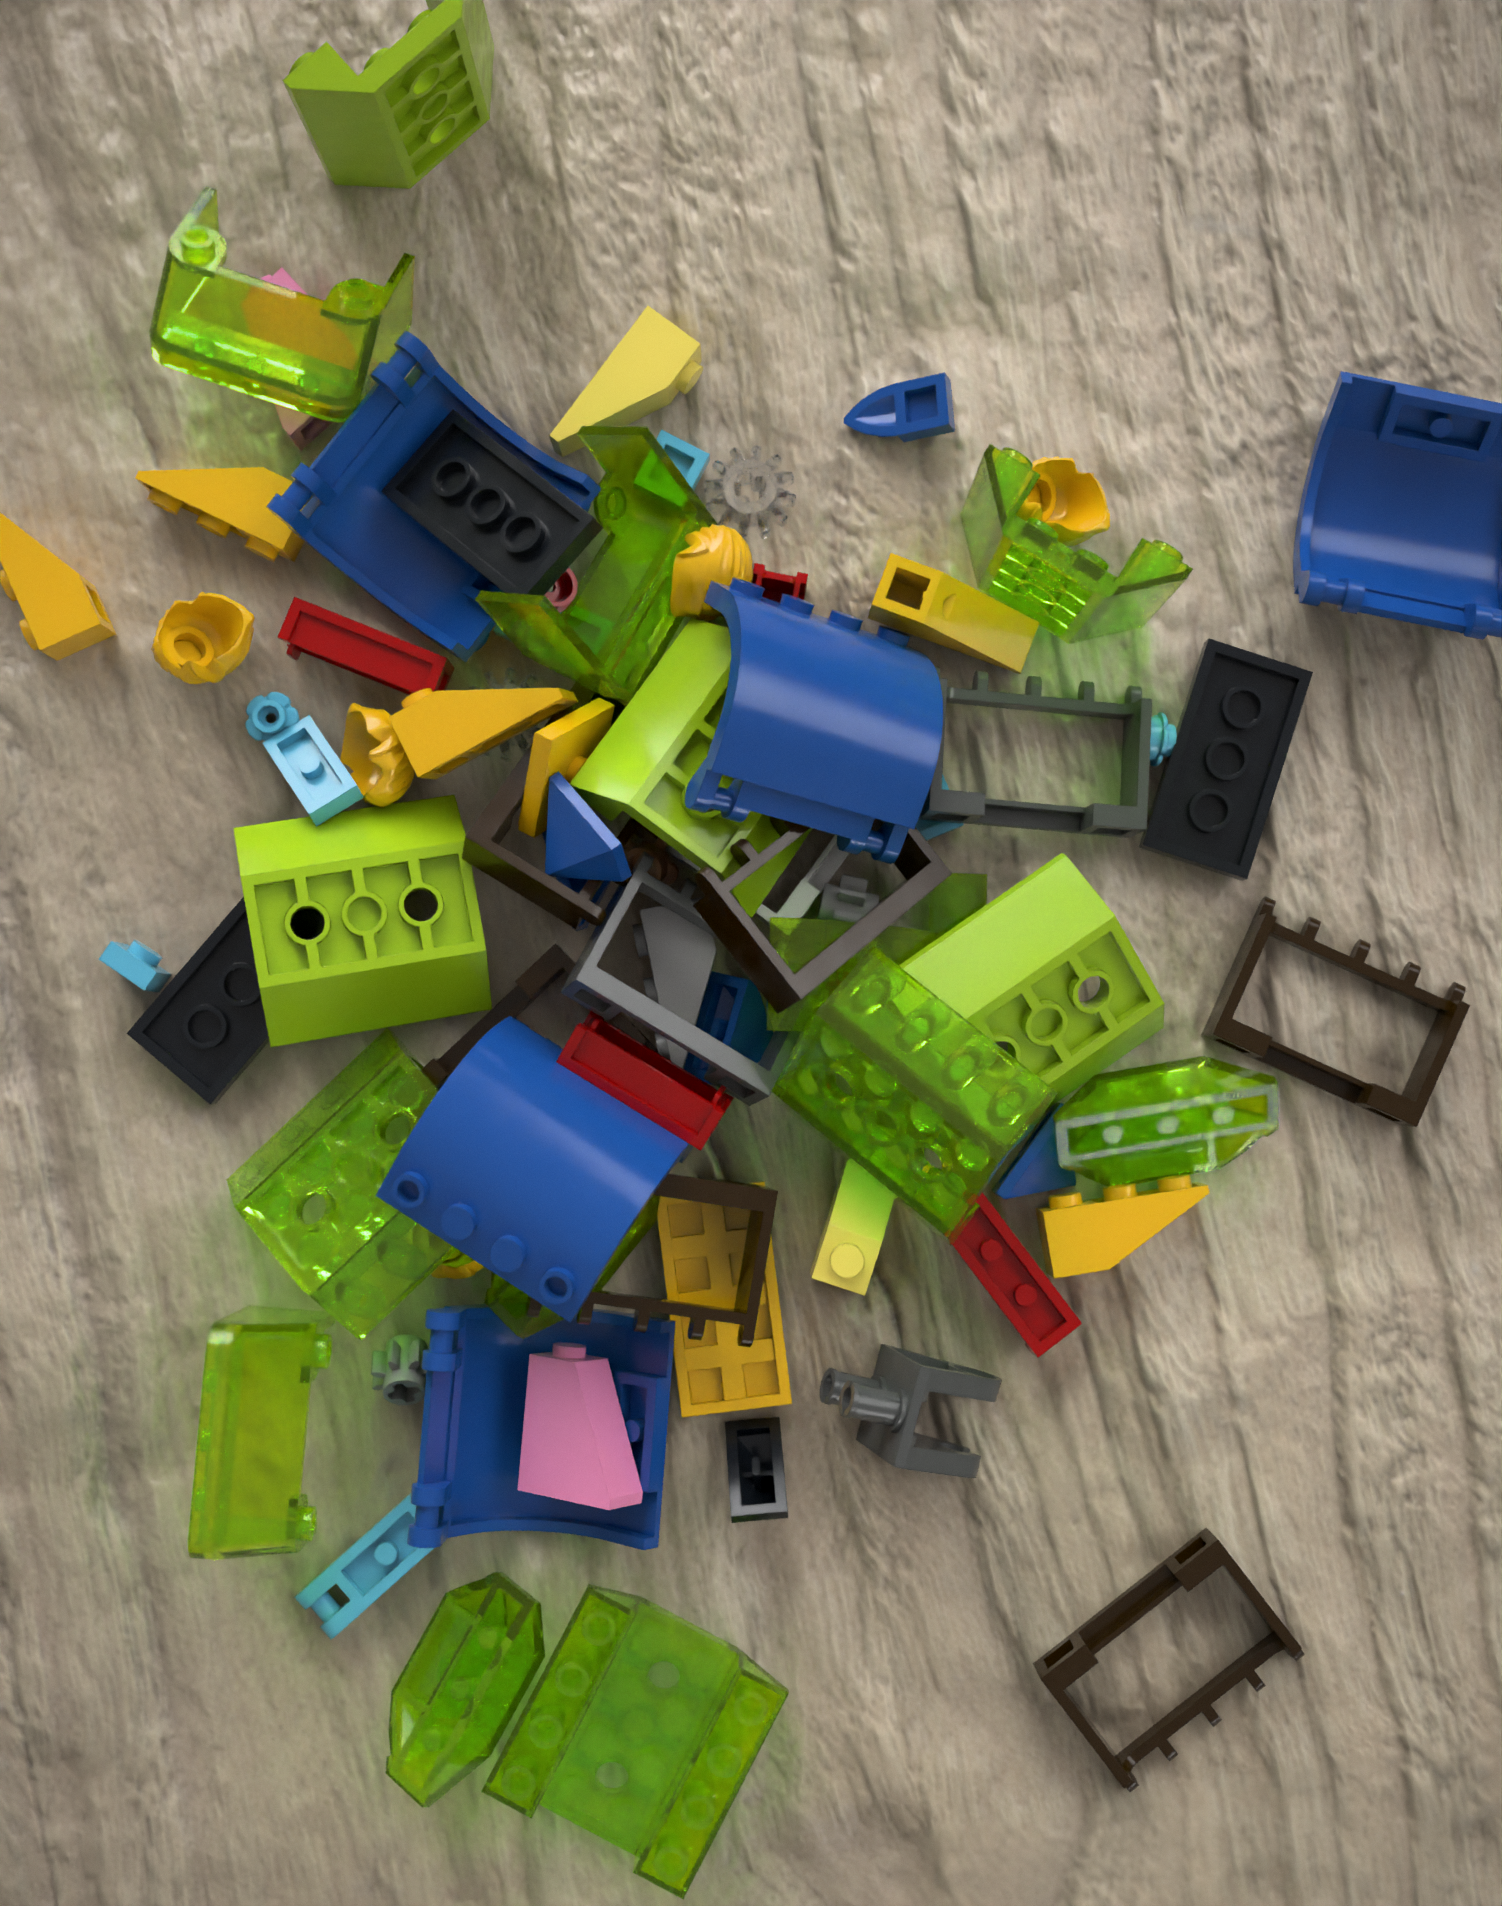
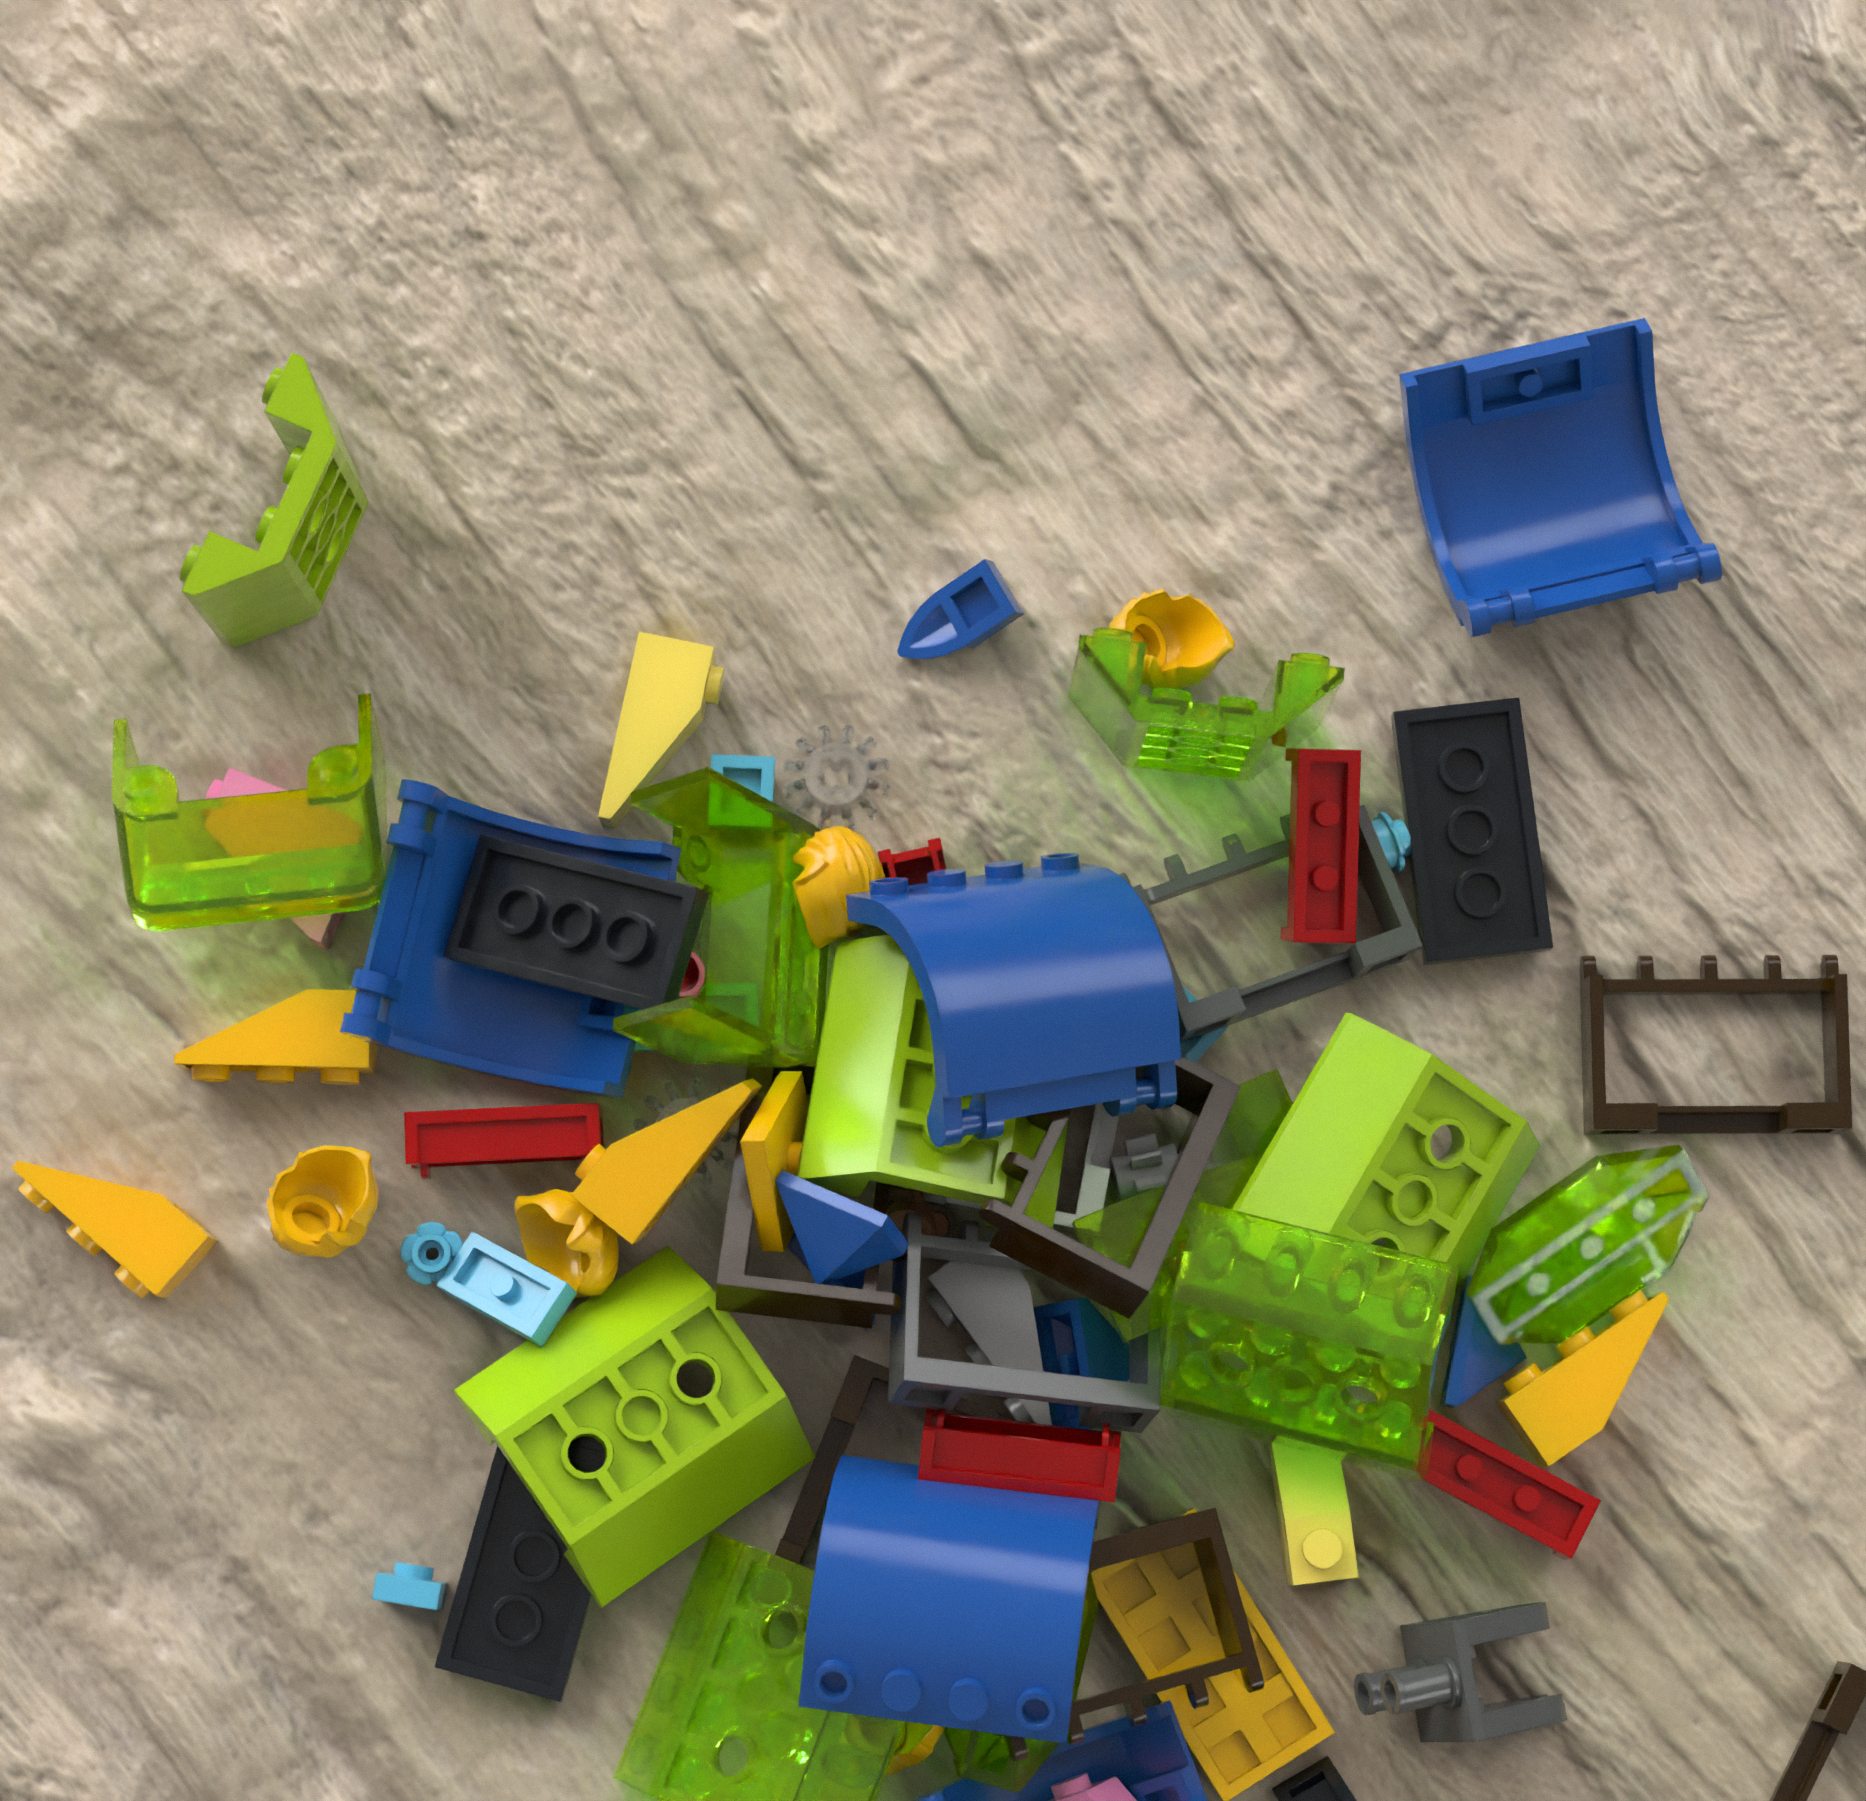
camera: 25 degrees left, 5 degrees down
yellow slope [868,553,1040,674] -> none
none -> red container [1280,748,1361,943]

